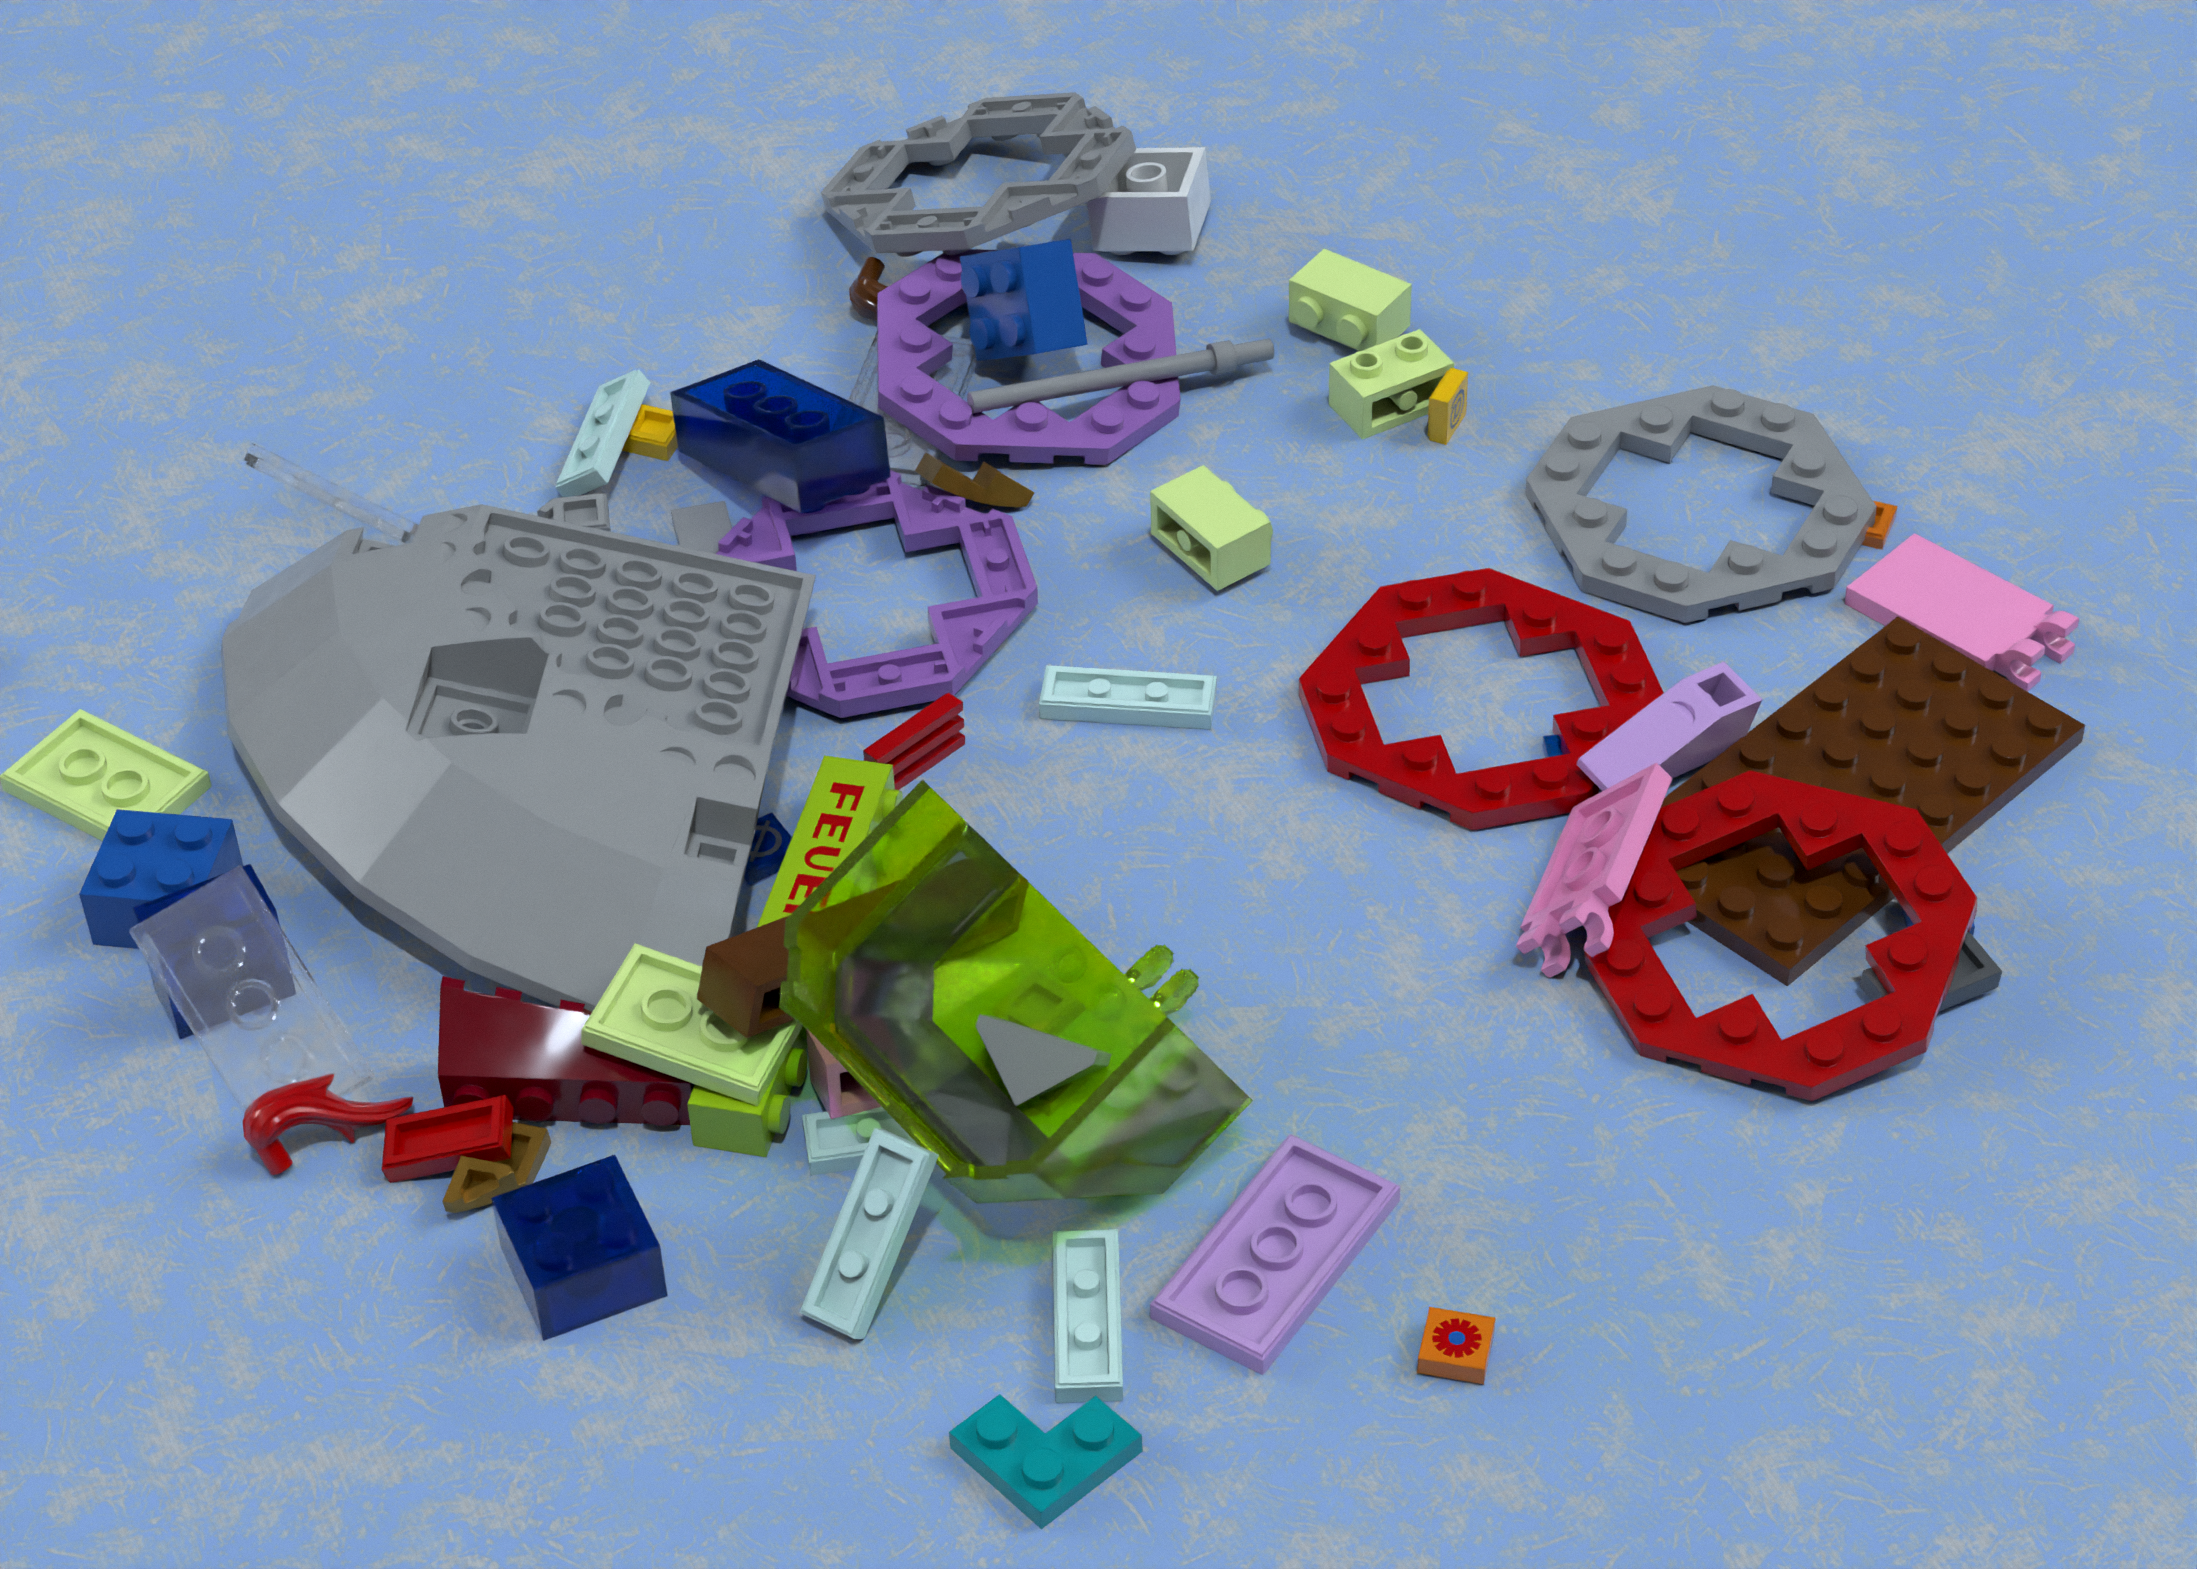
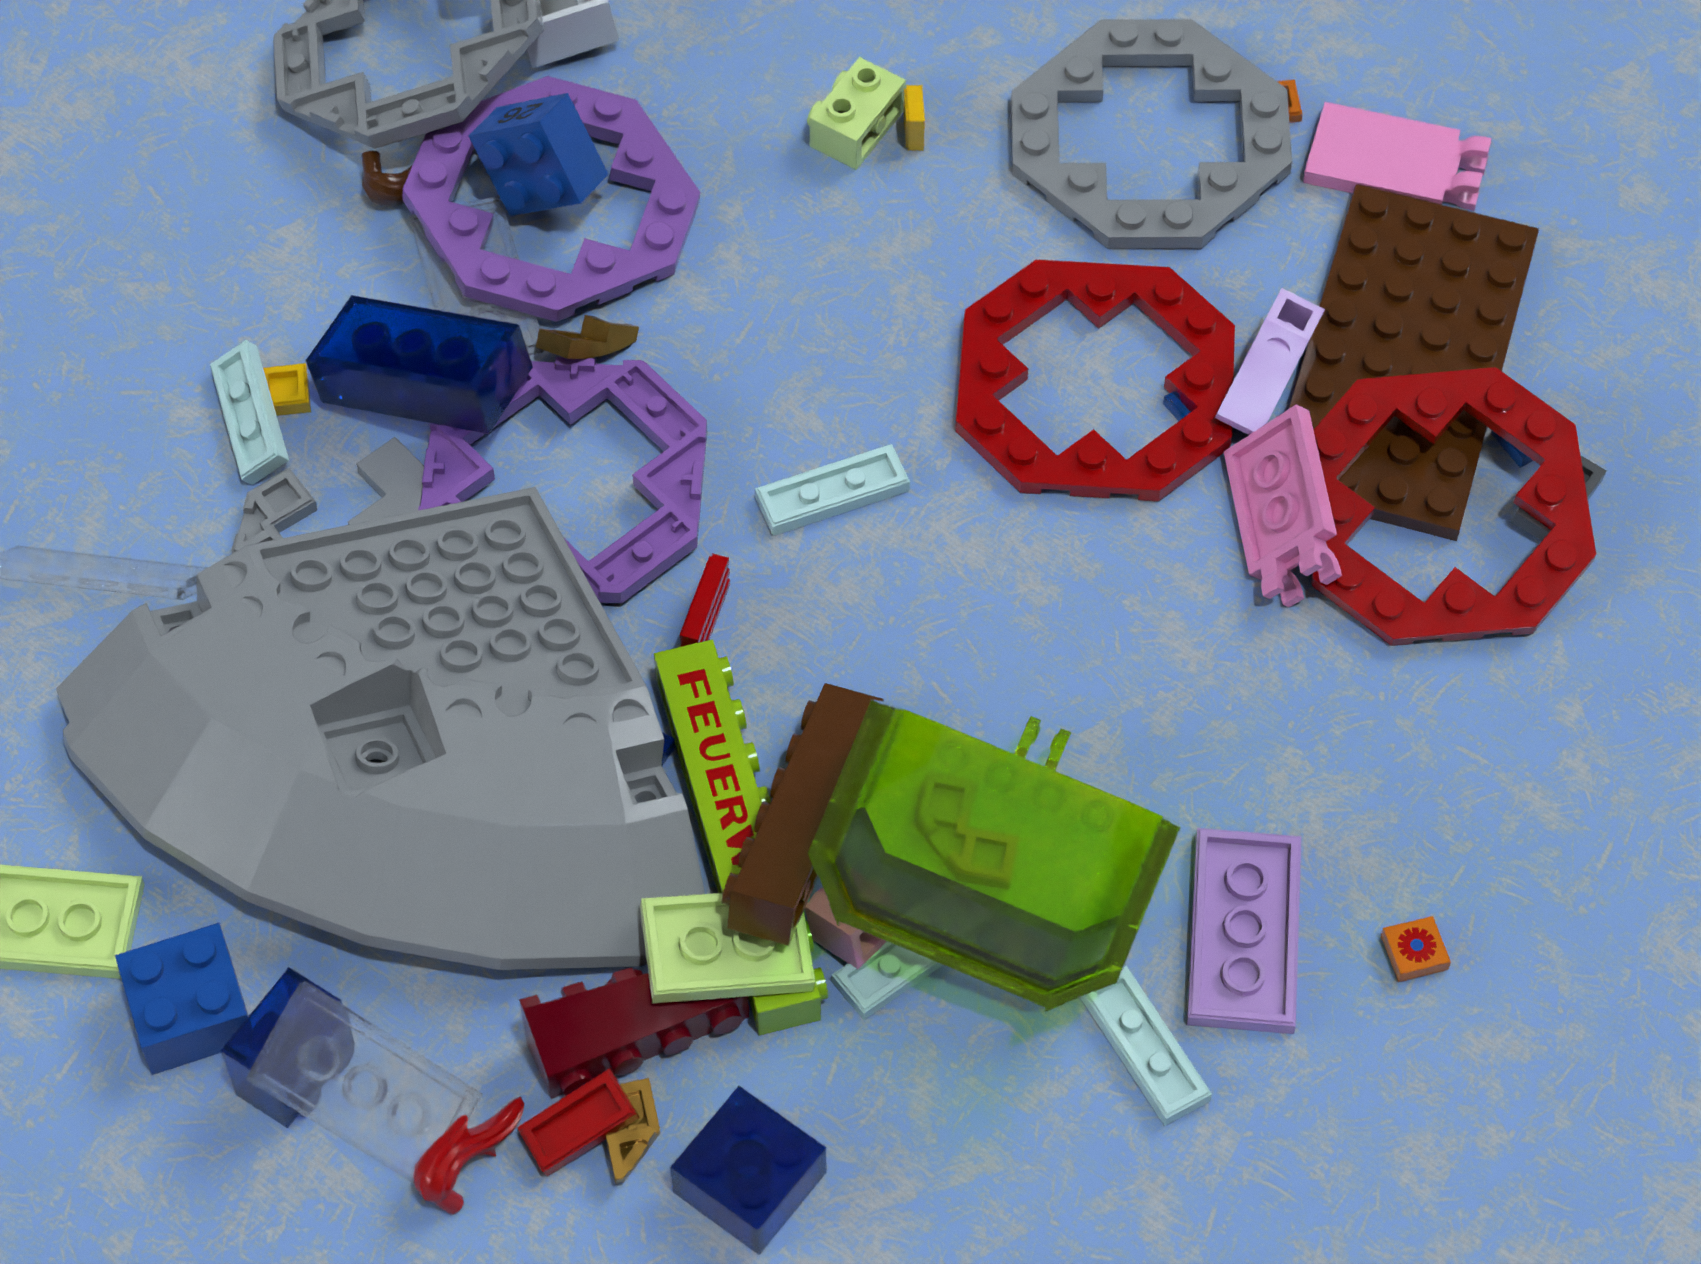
camera: 30 degrees left, 15 degrees up
light aqua tile [799,1128,939,1339] -> none
teal plate [949,1394,1143,1529] -> none
light grey bar [967,338,1274,413] -> none
light grey slope [976,1014,1112,1106] -> none
yellowish green brick [1150,465,1273,591] -> none
yellowish green brick [1289,249,1412,351] -> none

